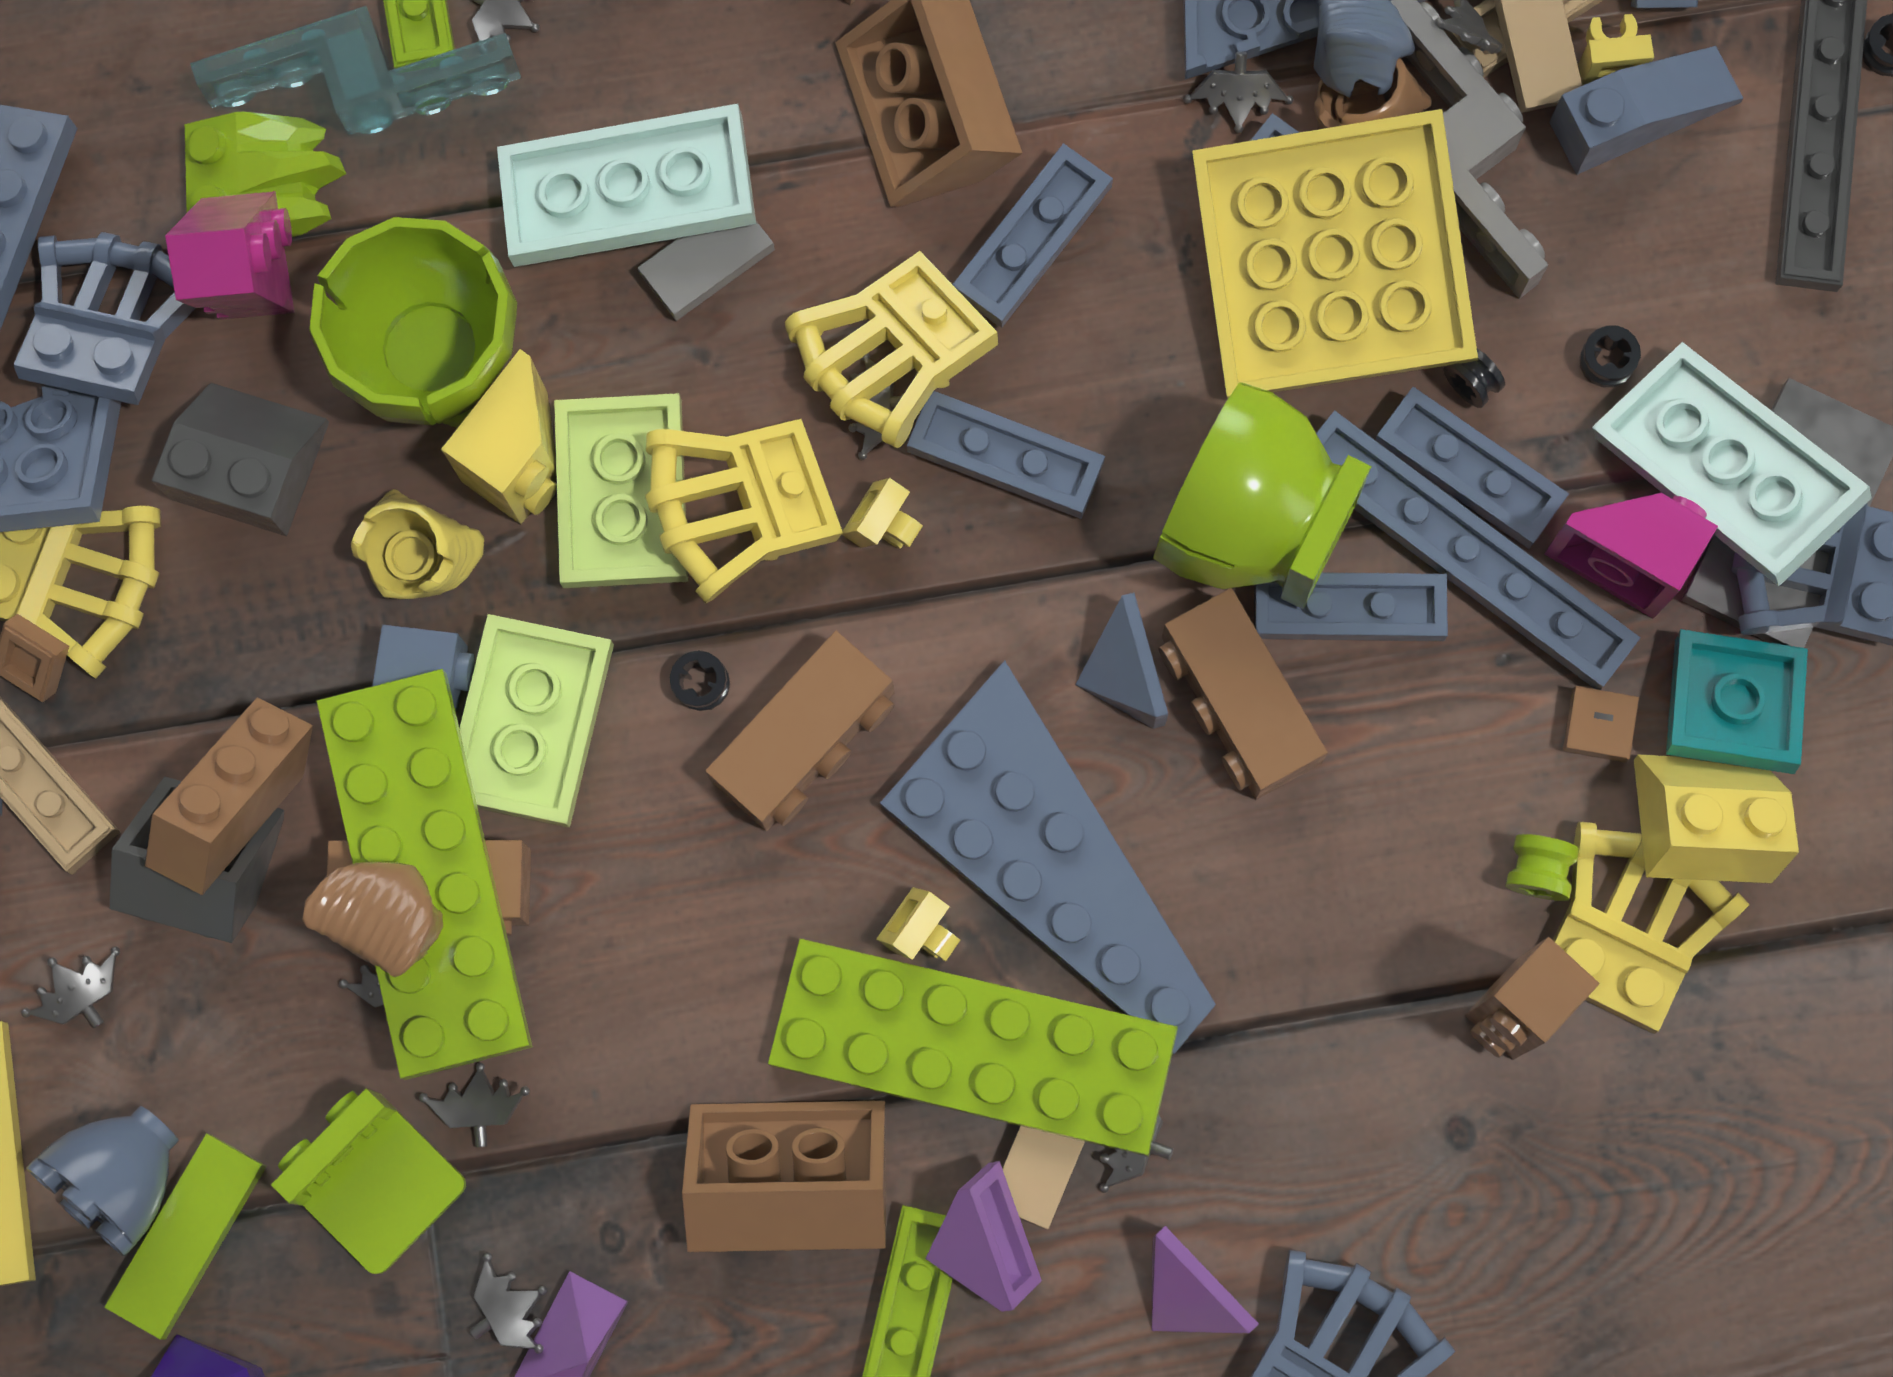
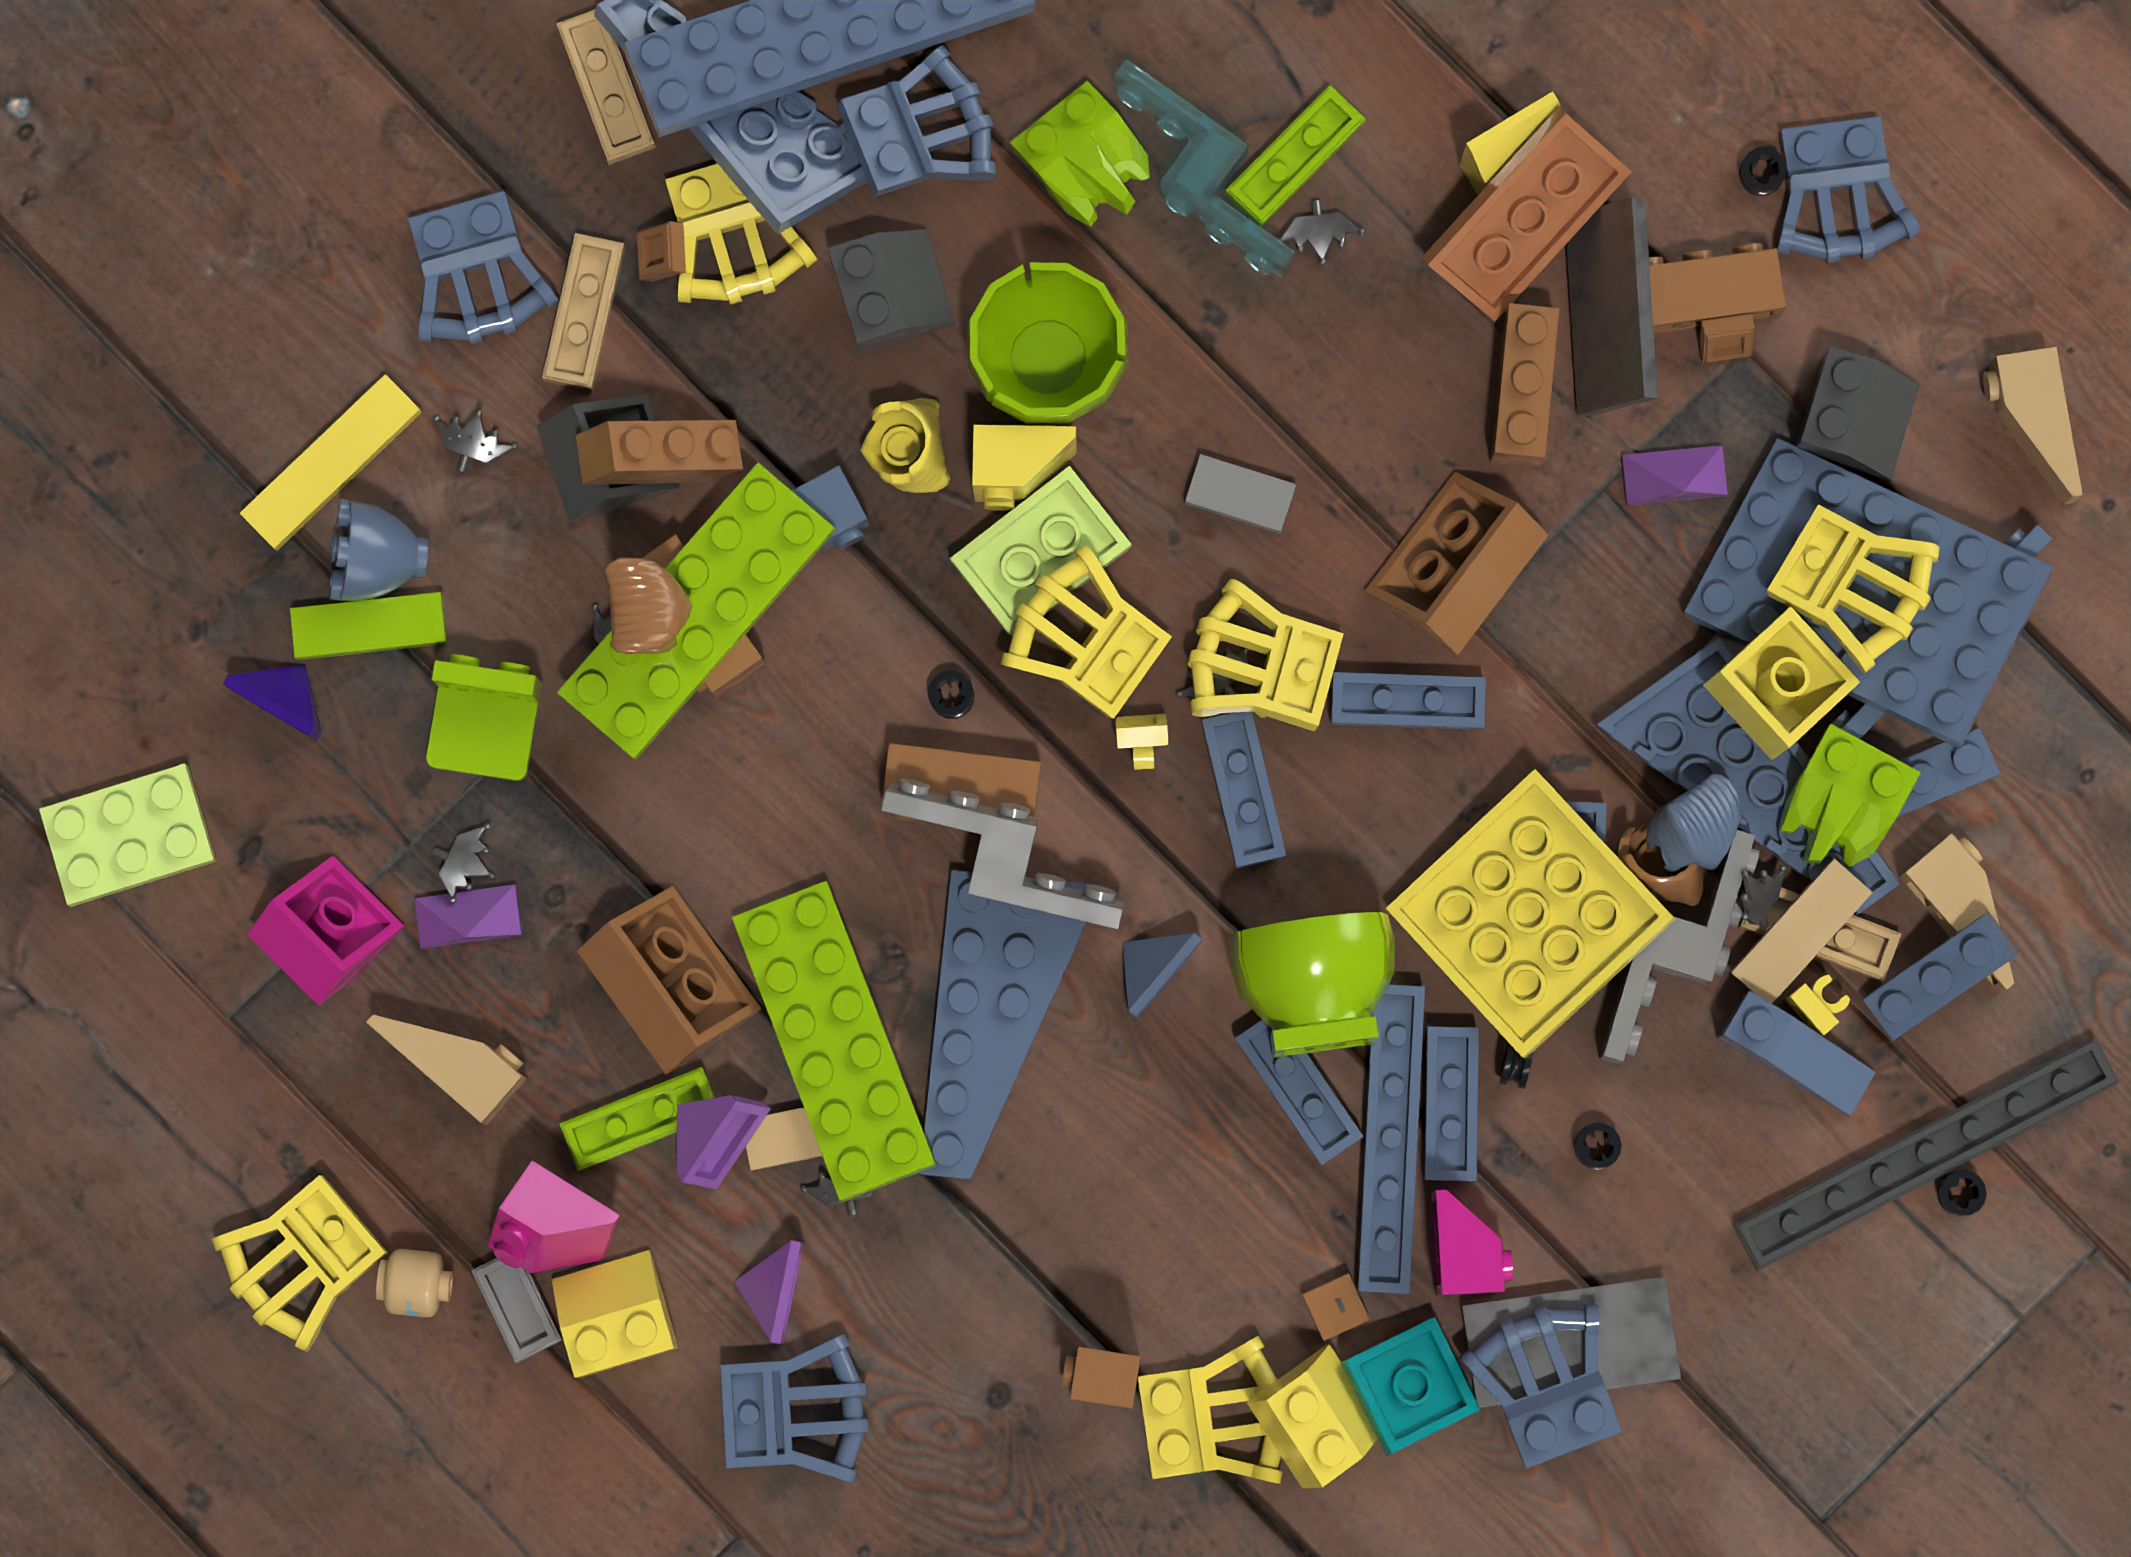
camera: 55 degrees right, 5 degrees up
dark pink wedge [165,191,295,320] -> none
flat silver piece [419,1062,530,1147] -> none
yellowish green plate [459,614,614,828] -> none
light aqua plate [497,104,756,267] -> none
light yellow tile [876,887,960,961] -> none
medium nougat brick [1158,588,1328,800] -> none
flat silver piece [1183,52,1294,133] -> none
lime wheel [1505,834,1579,901] -> none
light aqua plate [1592,342,1872,587] -> none
none -> light grey bracket [881,778,1124,929]

